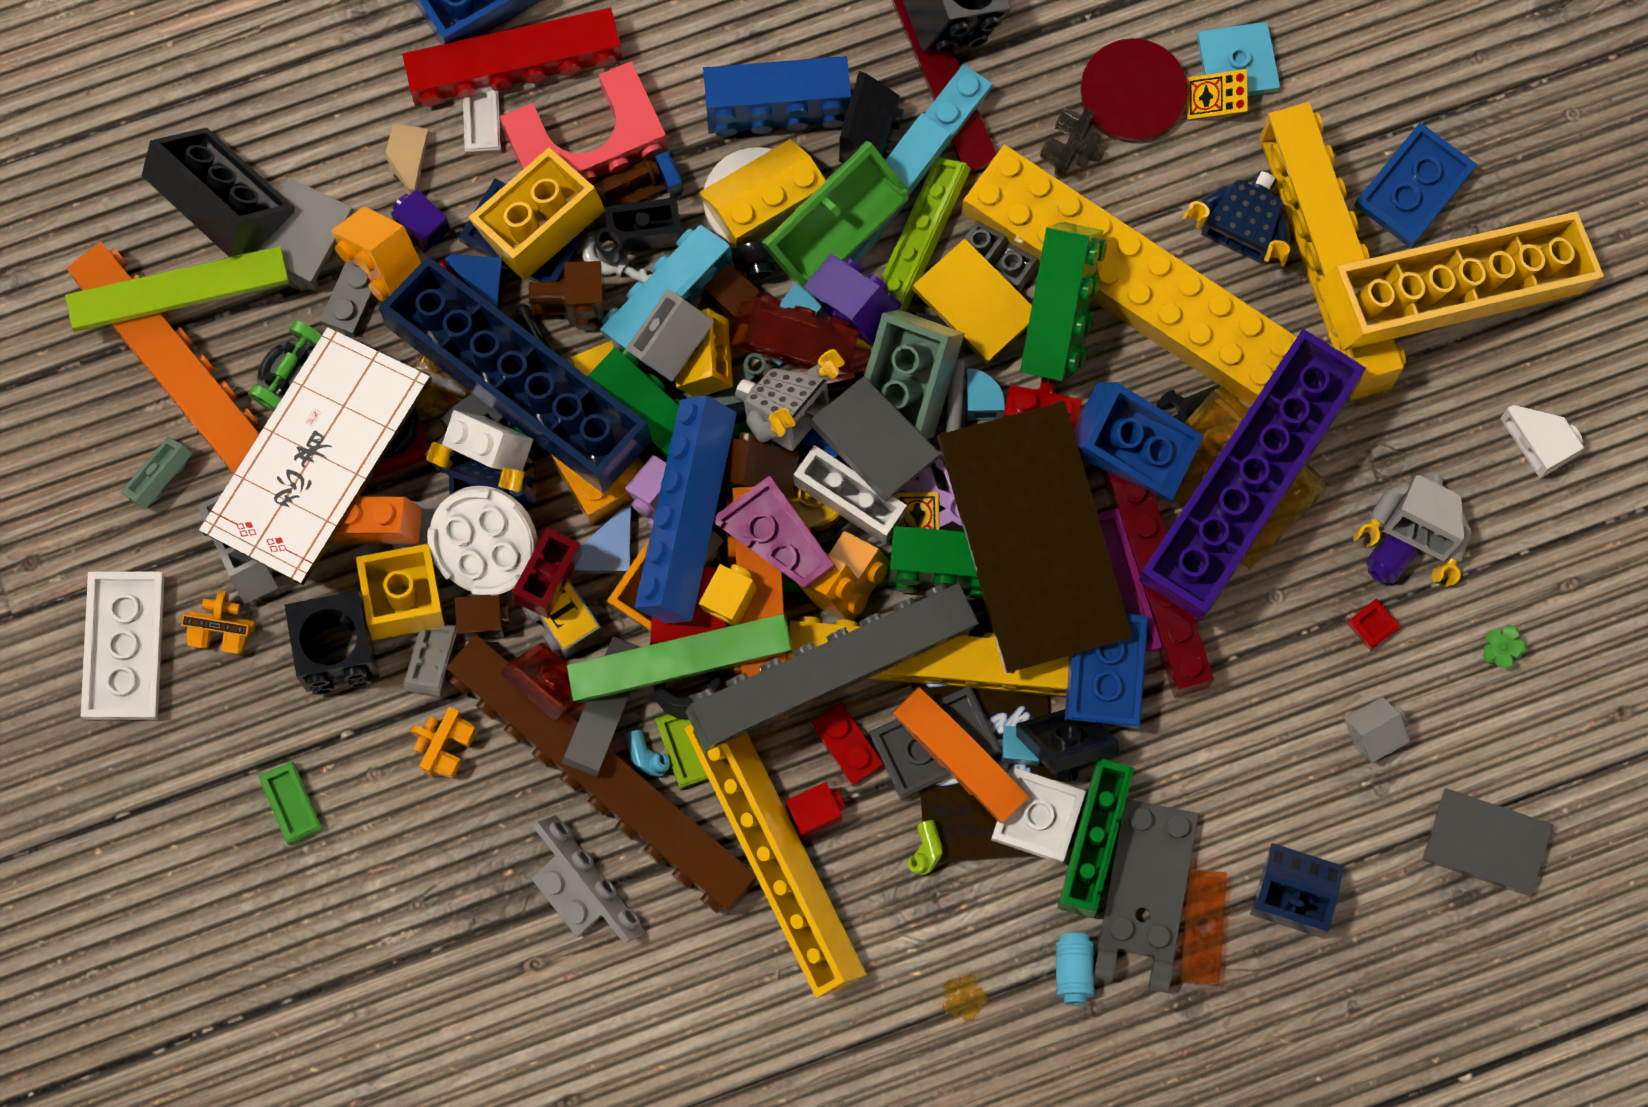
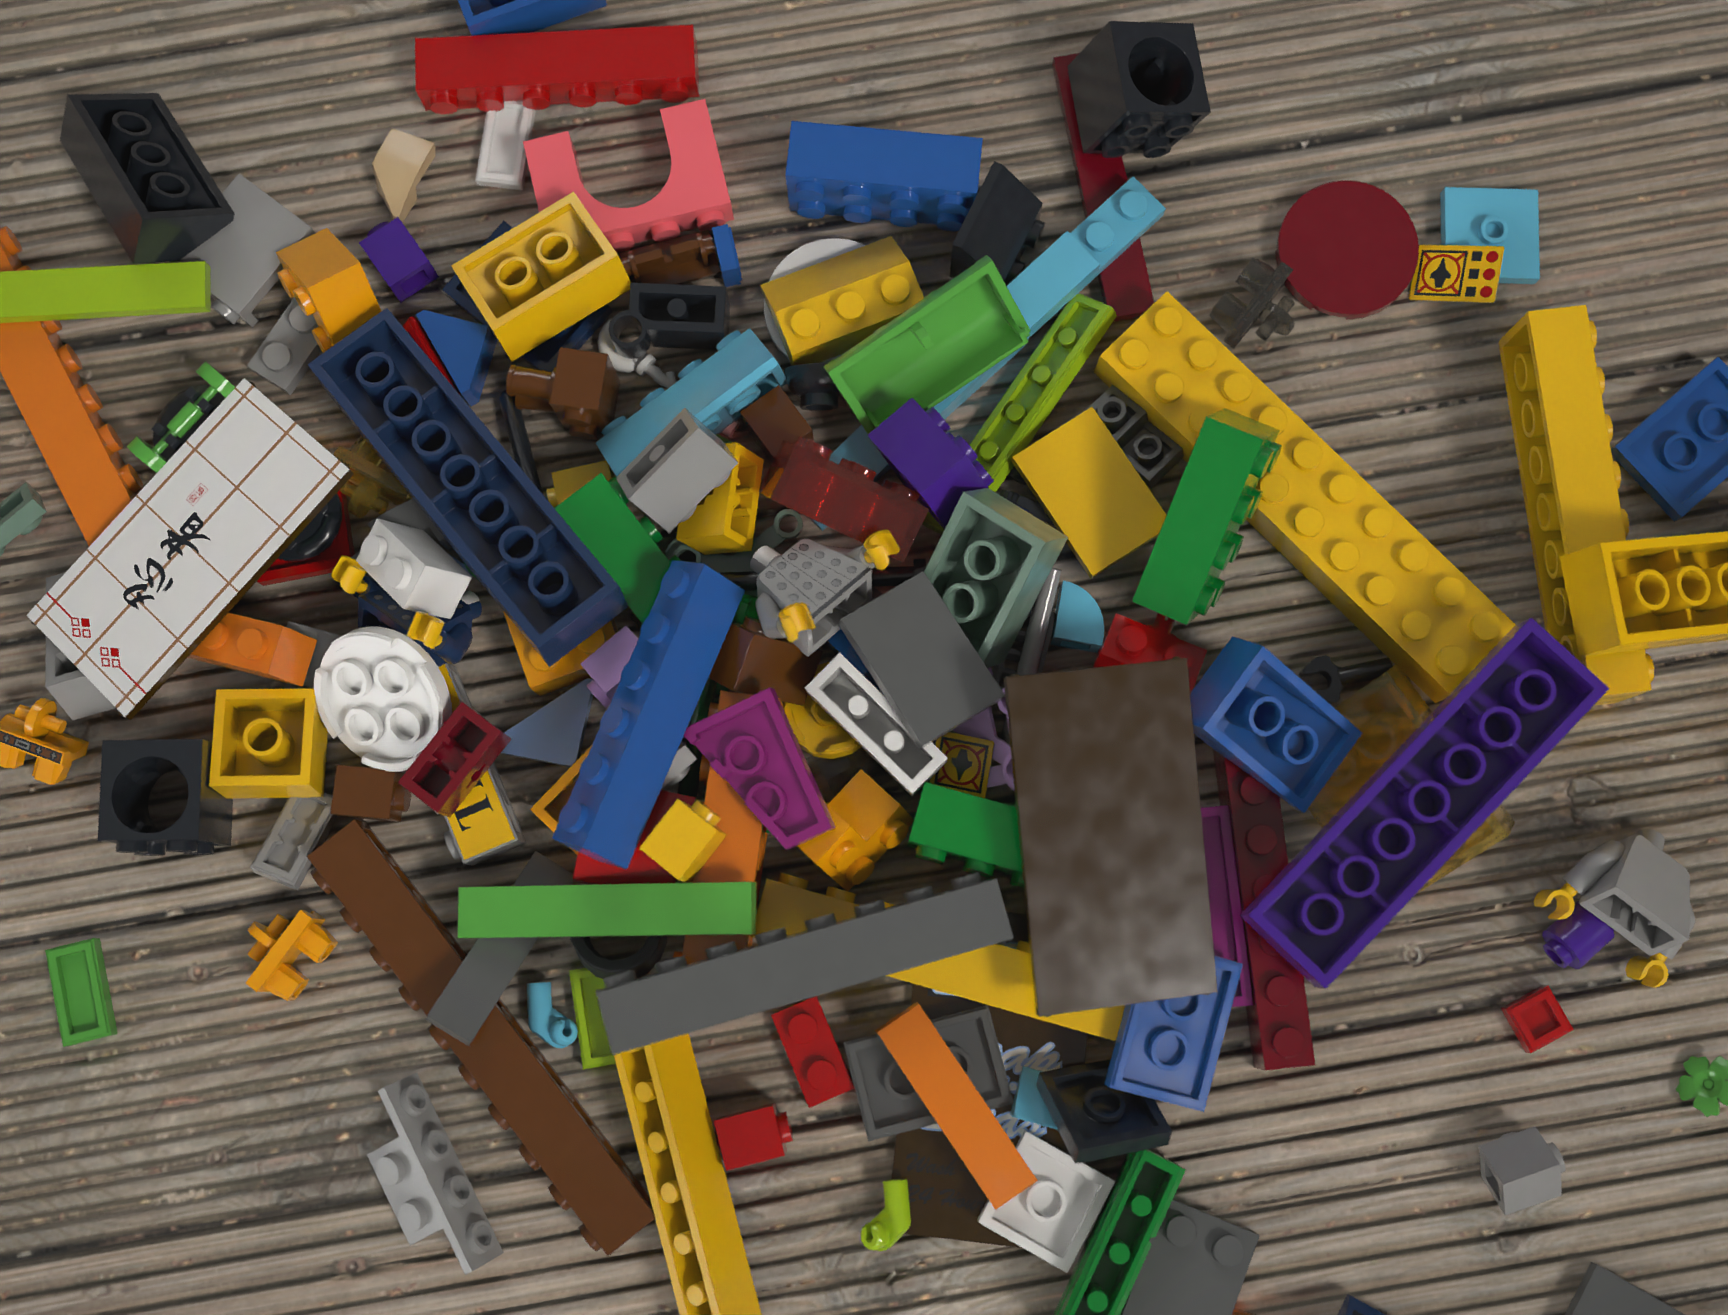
camera: 15 degrees right, 5 degrees up
clear red tile [500,642,586,722] -> none
dark blue torso [1183,171,1290,267] -> none

